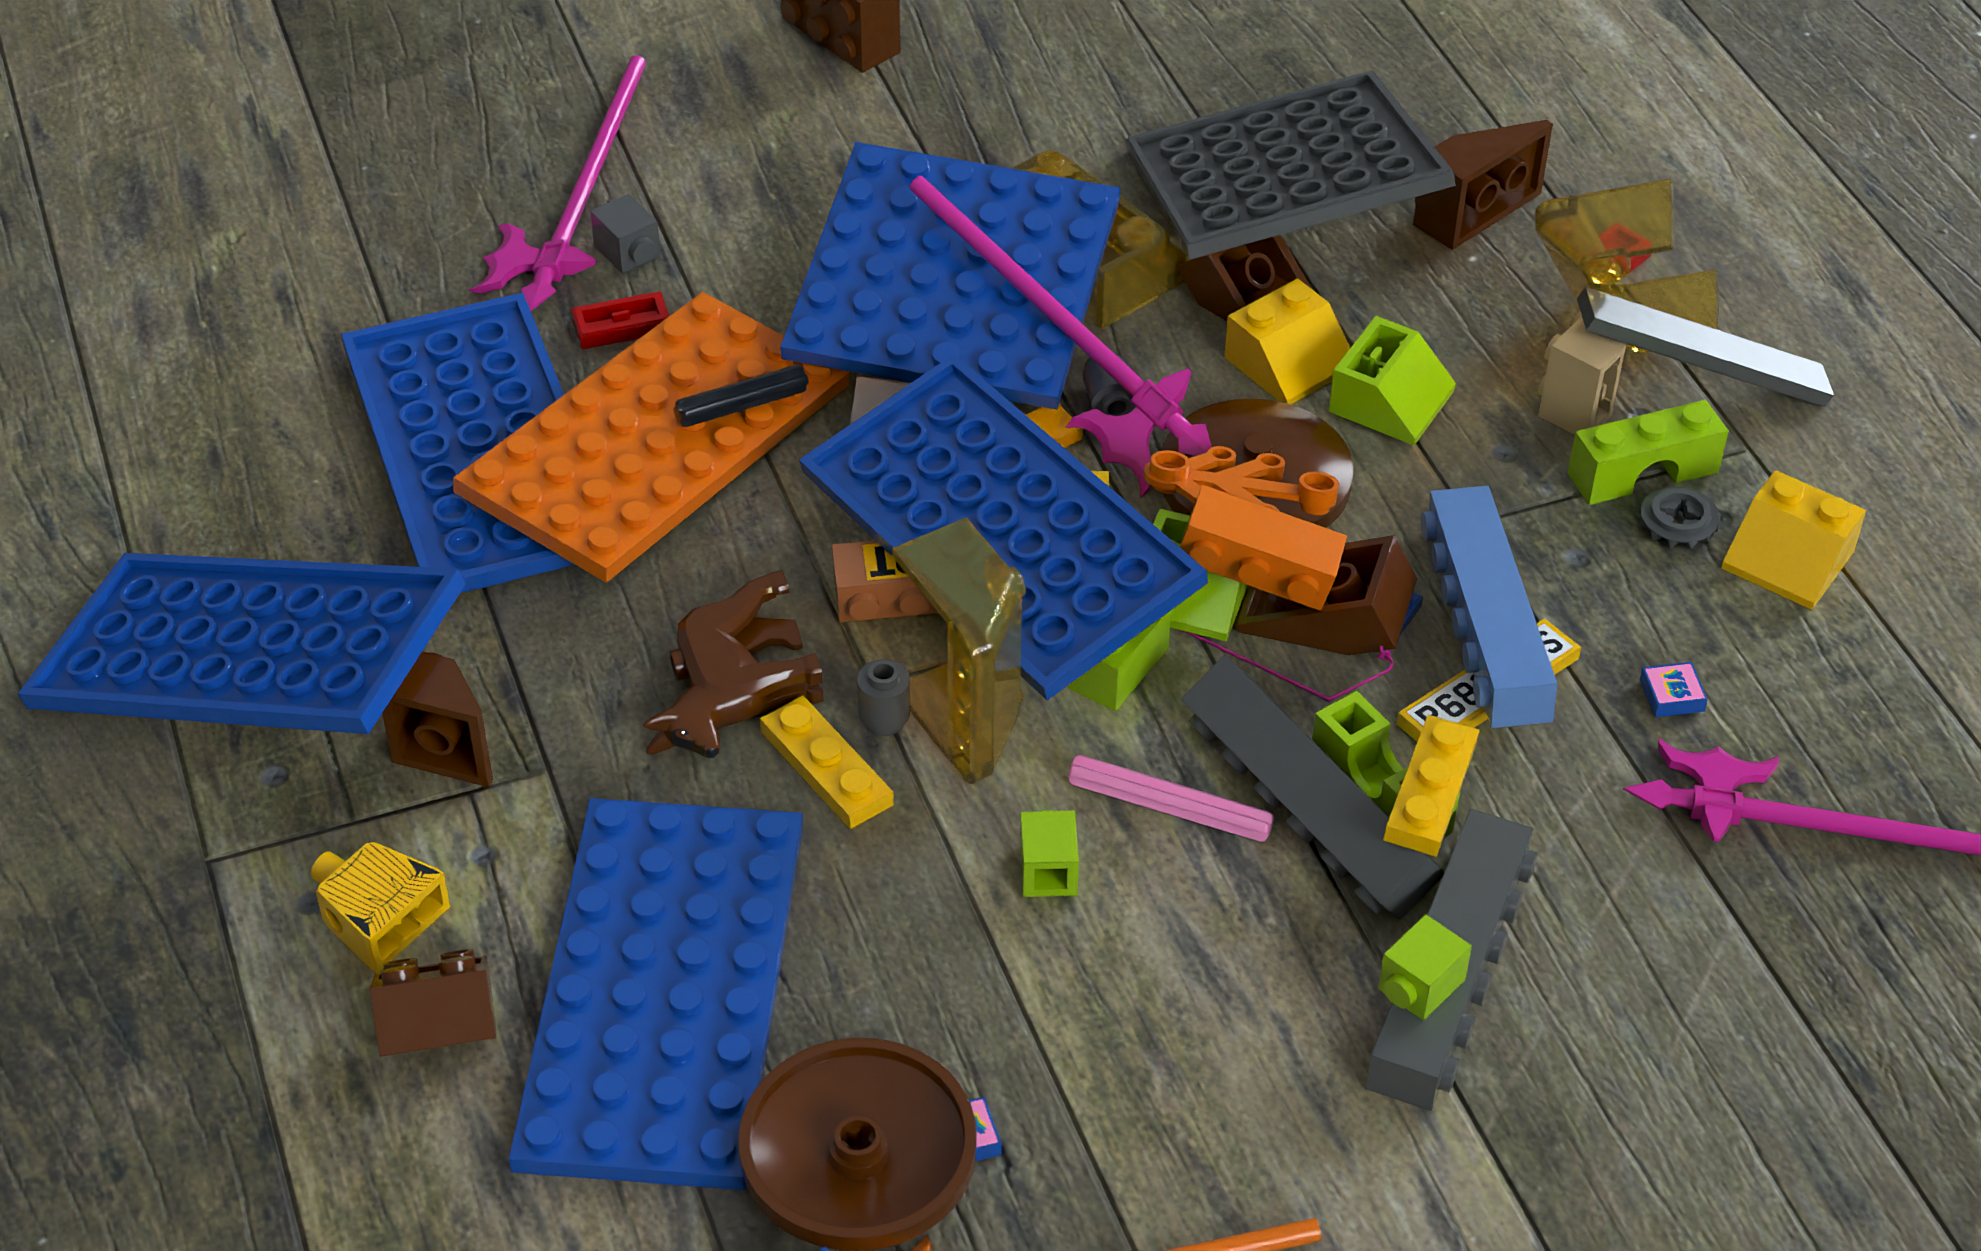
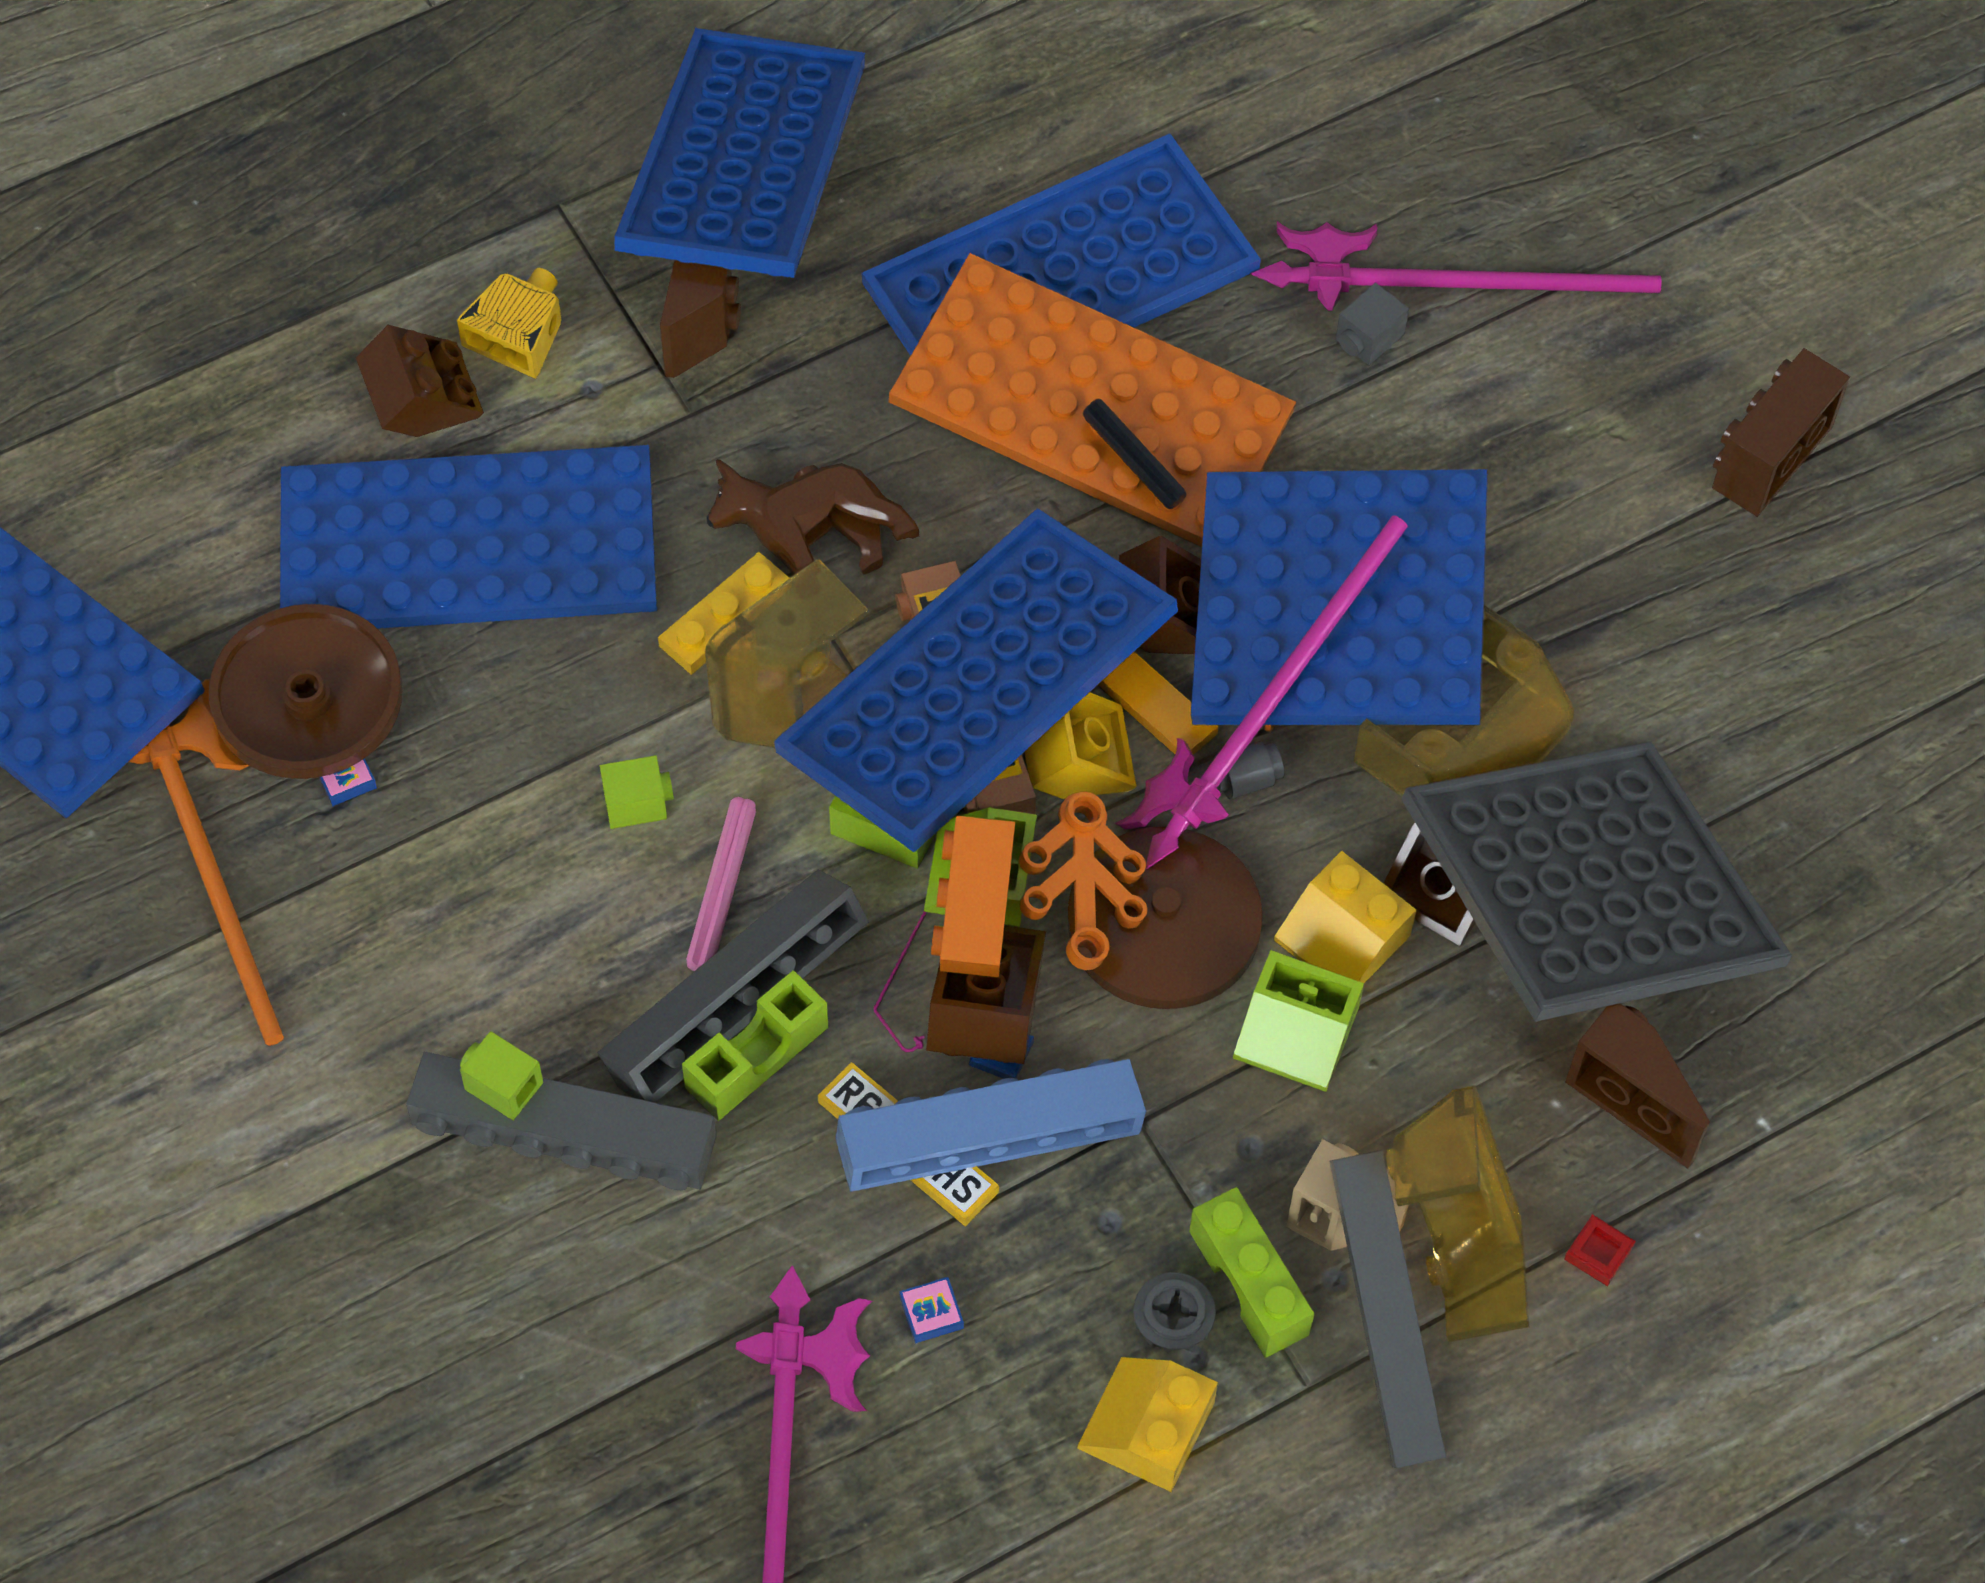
camera: 80 degrees right, 15 degrees up
red tile [571,291,669,350] -> none
yellow plate [1383,715,1480,857] -> none

